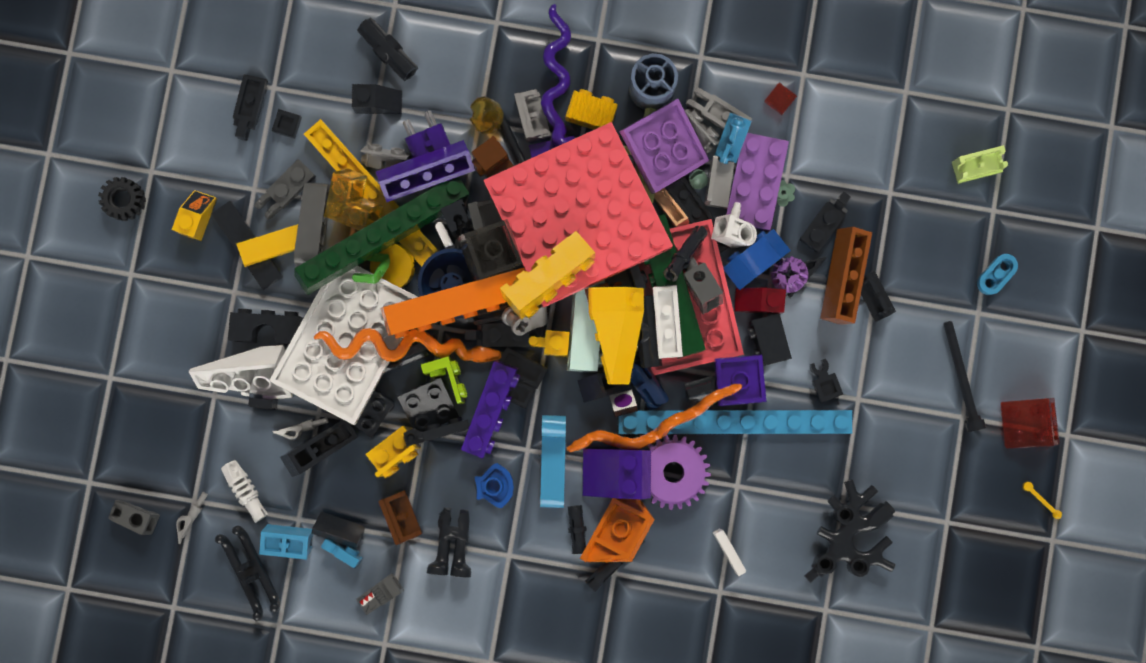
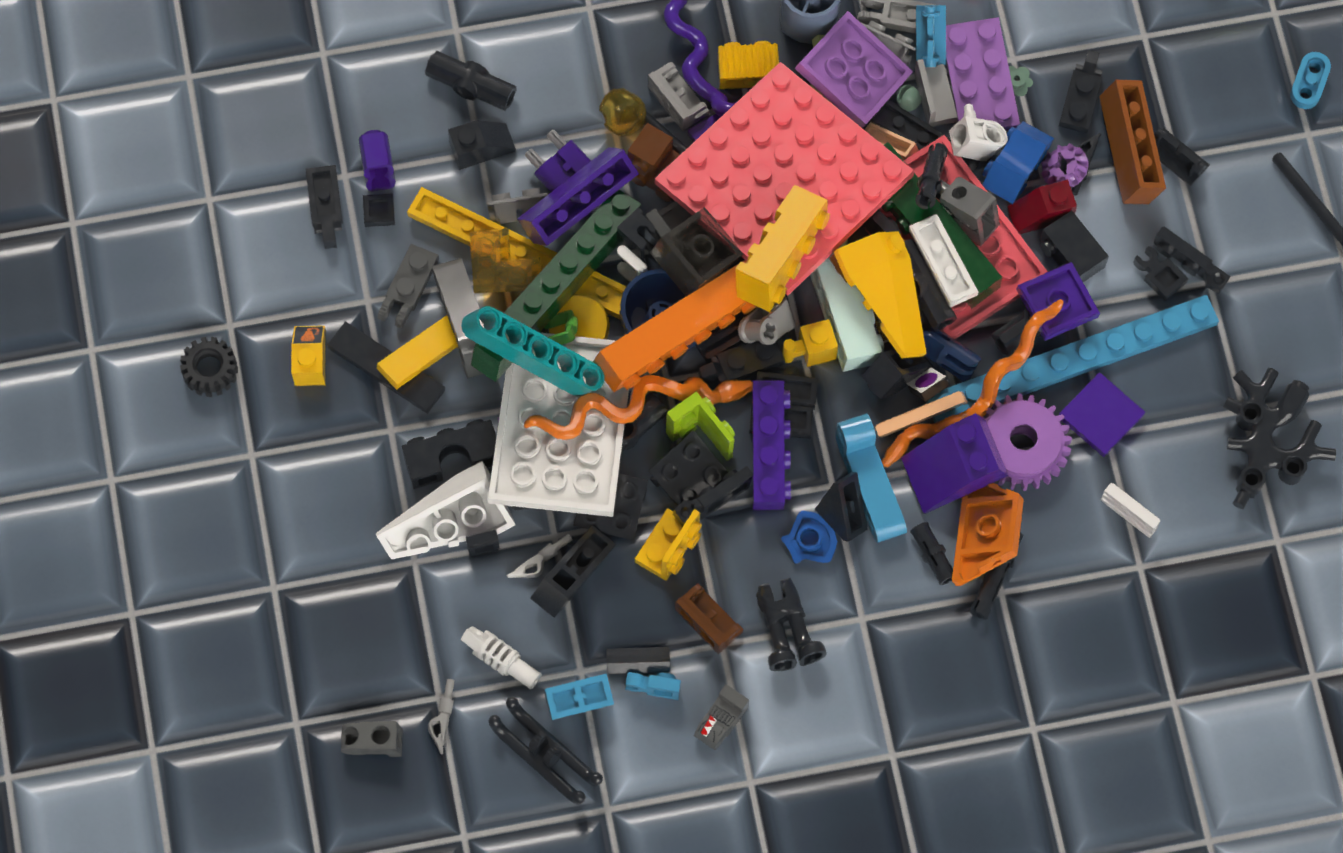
camera: 20 degrees left, 15 degrees down
none -> dark purple brick [359,130,396,192]
none -> teal beam [461,306,605,396]
none -> black slope [815,472,868,542]
none -> light nougat tile [875,391,968,438]
none -> dark purple tile [1059,372,1146,457]
none -> black hinge [1153,226,1231,294]

